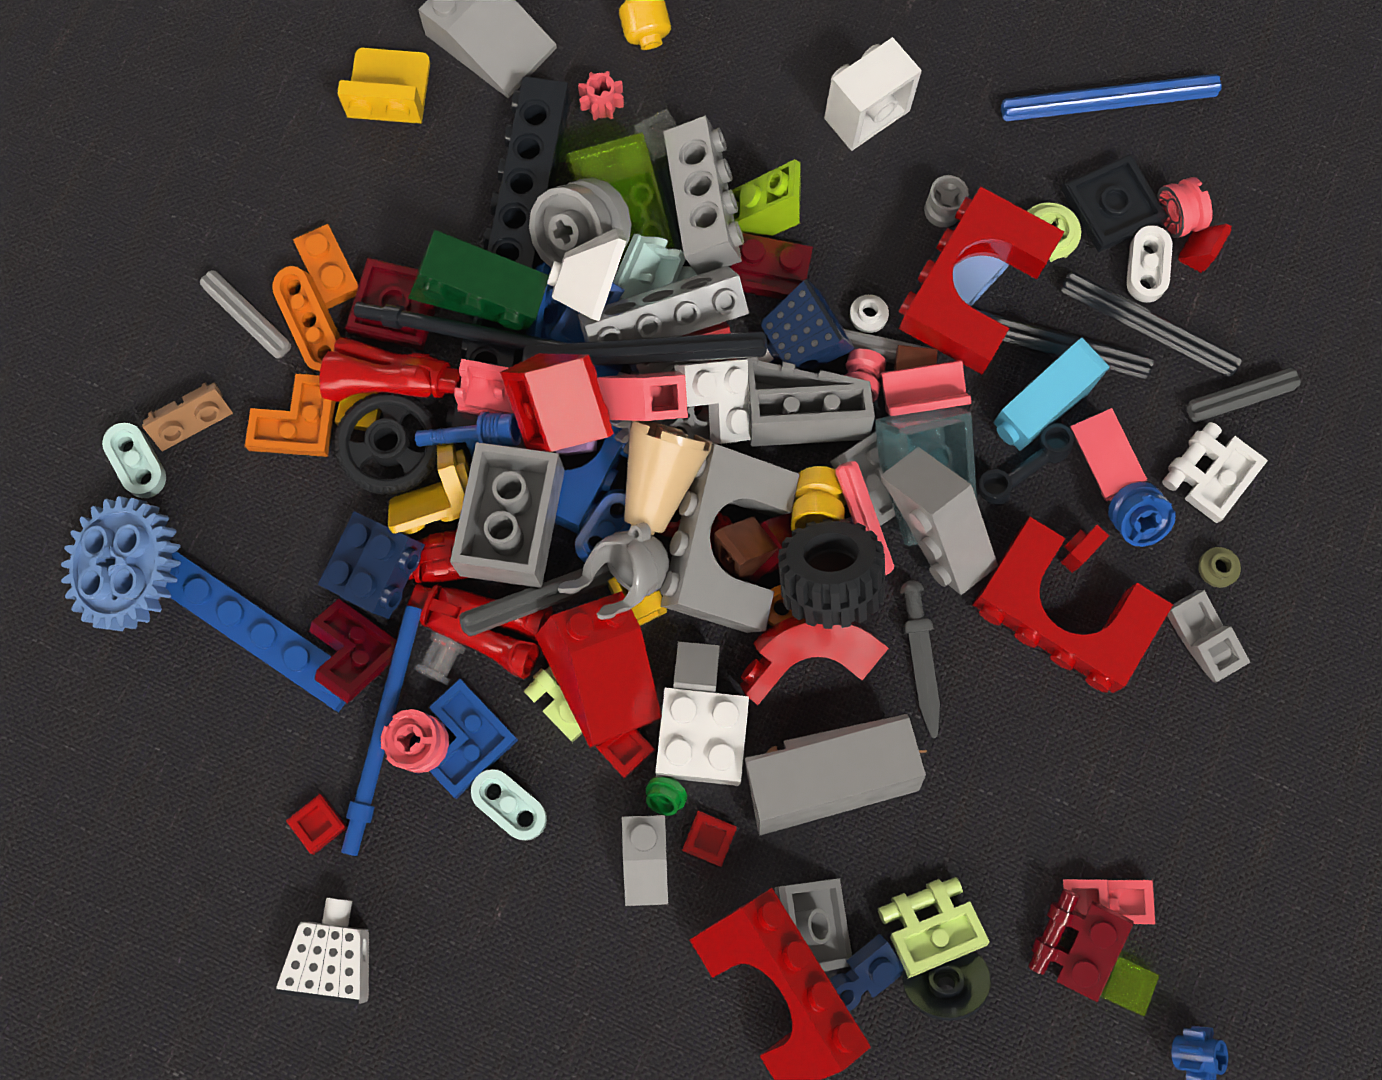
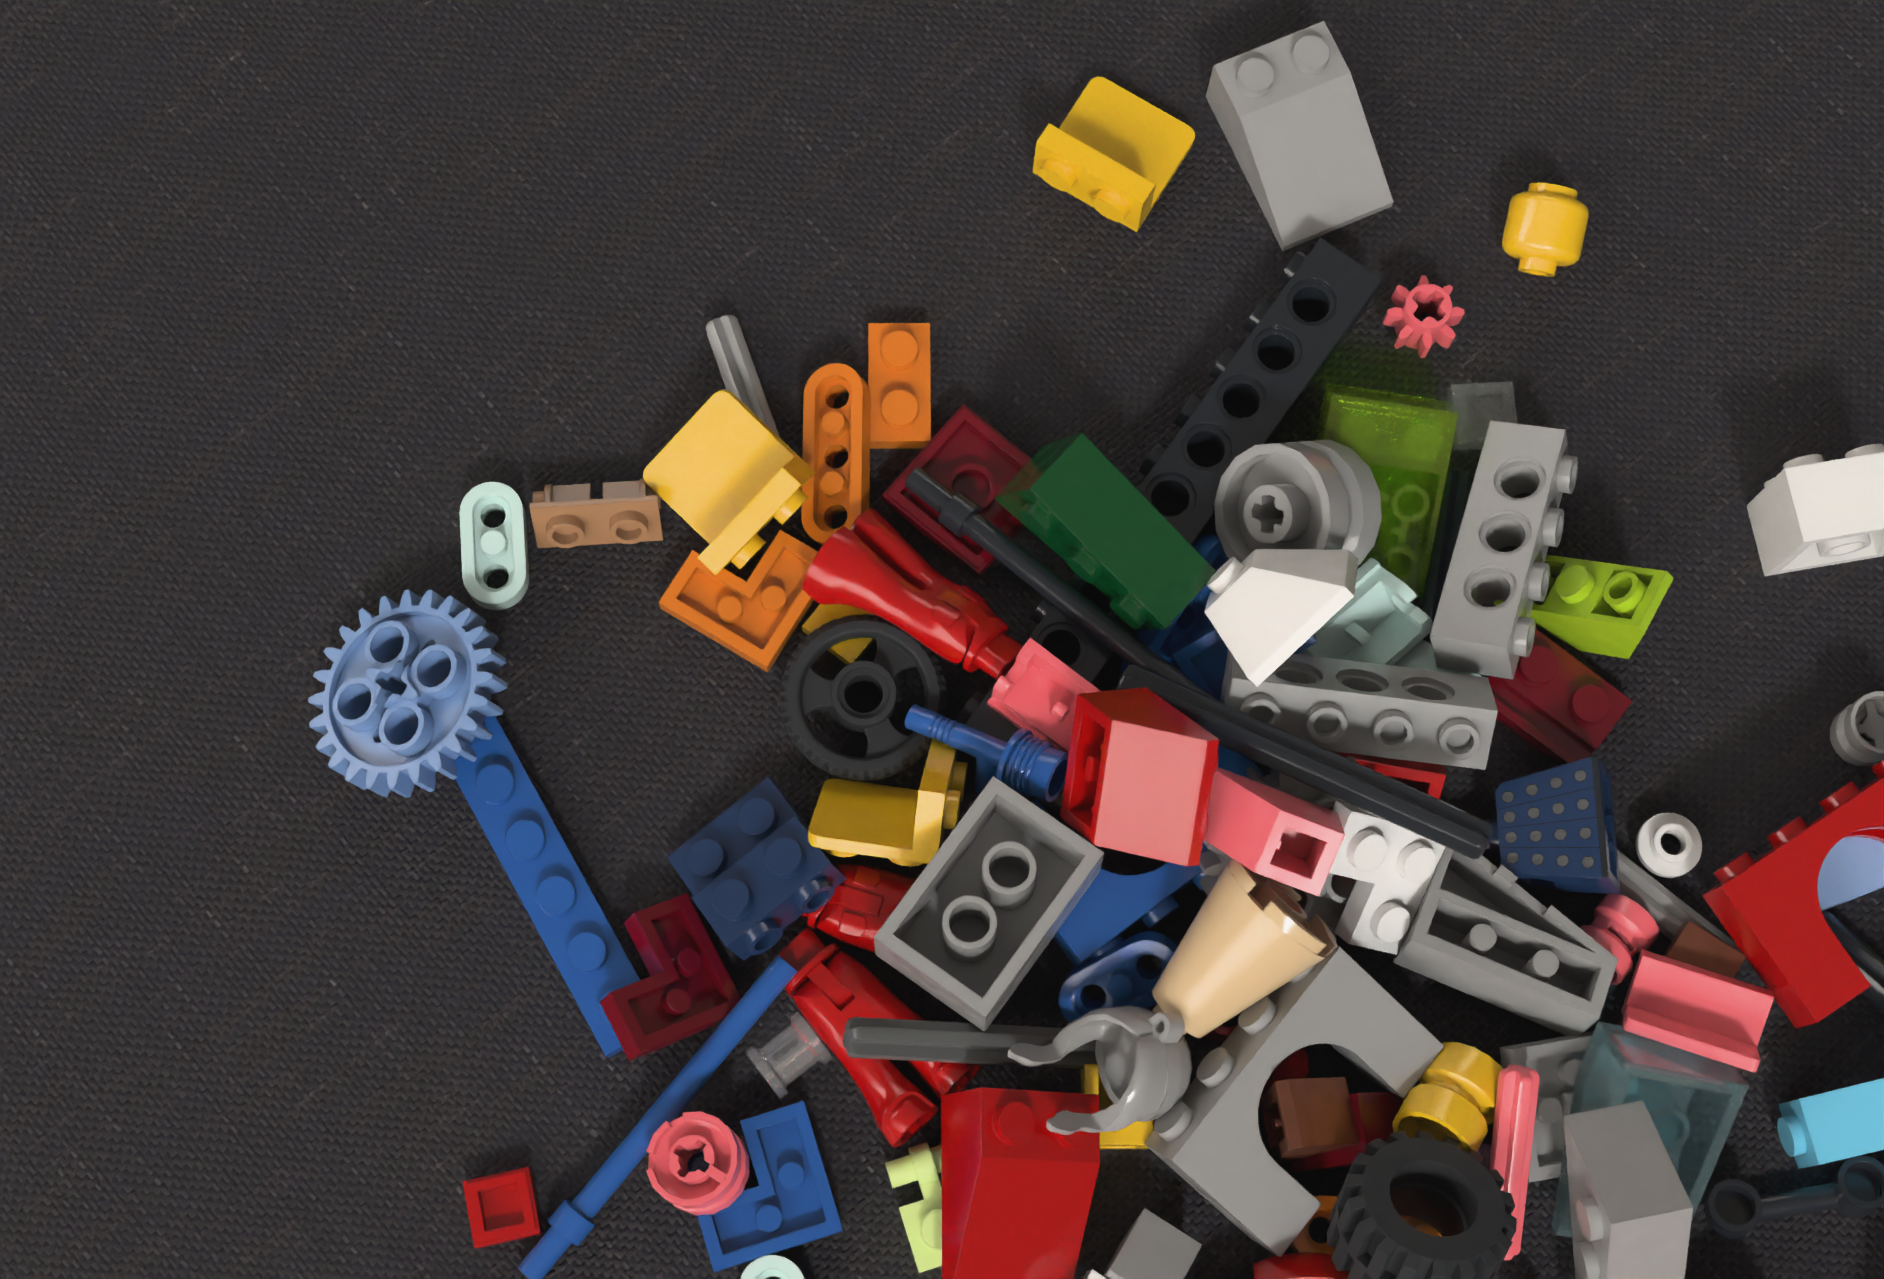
camera: 25 degrees right, 0 degrees up
none -> yellow bracket [643,389,816,575]

